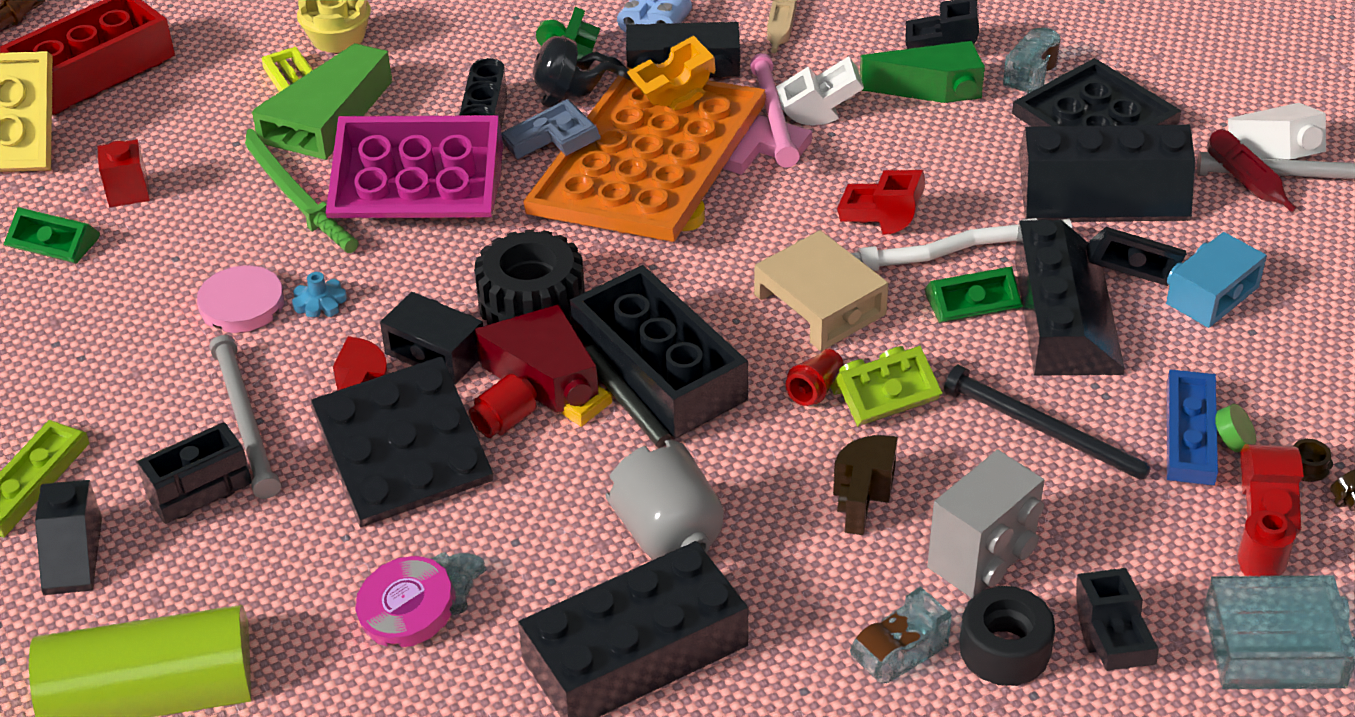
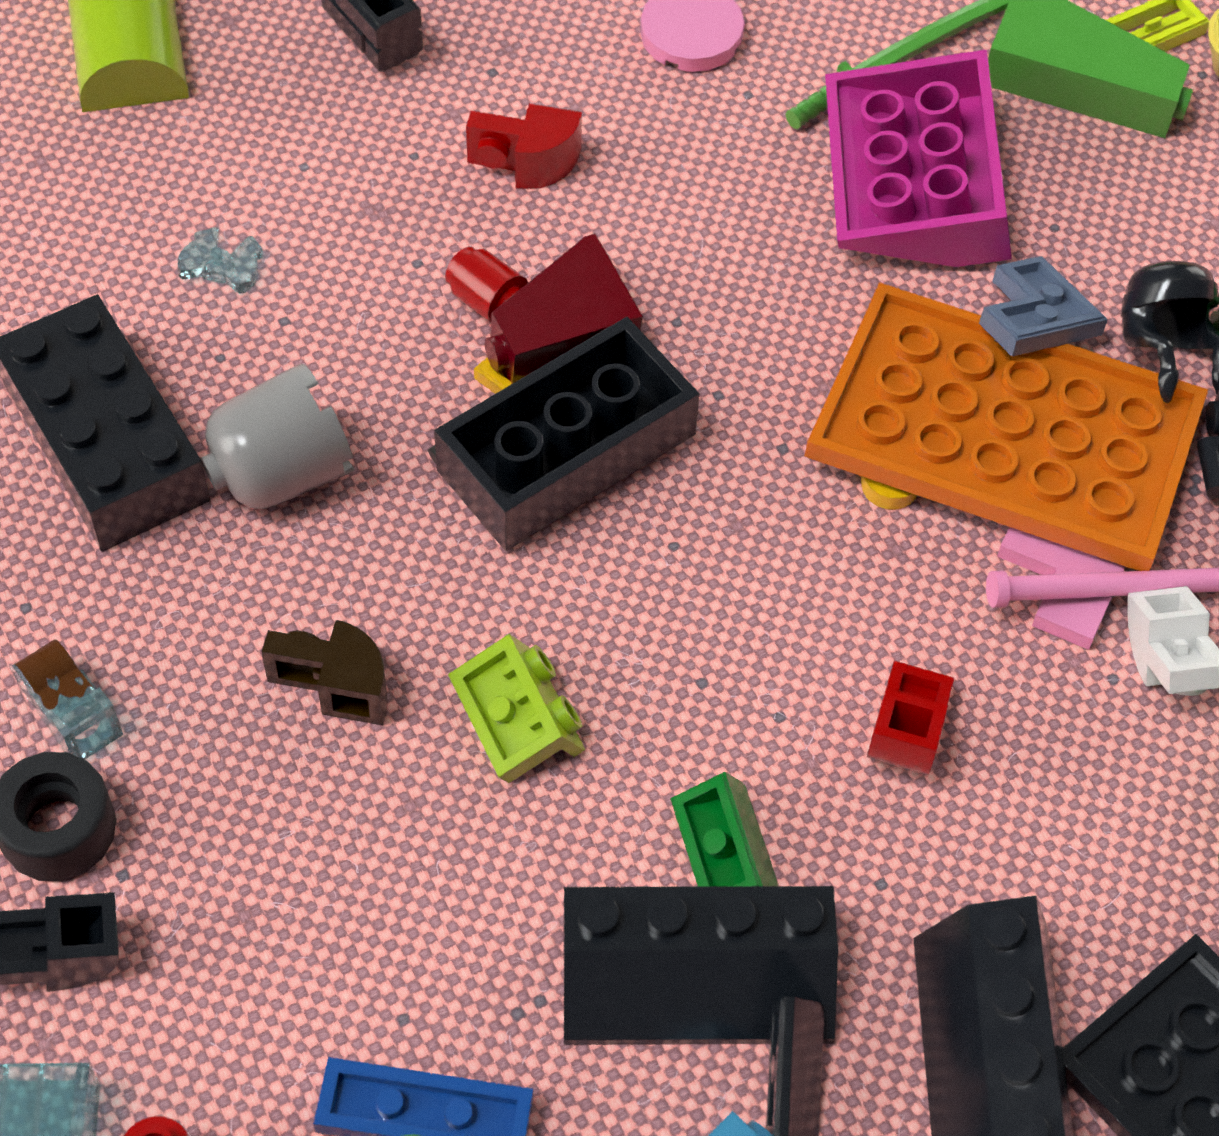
camera: 85 degrees right, 15 degrees up
light grey bar [209,335,281,499] -> none
dark azure plant [292,272,347,317] -> none
black plate [311,356,494,528] -> none
dark pink tile [355,556,456,647] -> none
black brick [380,291,483,385] -> none
black beam [459,58,508,128] -> none
black tyre [474,230,585,326] -> none
light orange cylinder [627,36,716,110] -> none
tan panel [754,230,889,351] -> none
red cone [785,349,843,406] -> none
white bar [851,218,1072,271] -> none
light grey brick [927,449,1045,598] -> none
black bar [944,364,1151,479] -> none

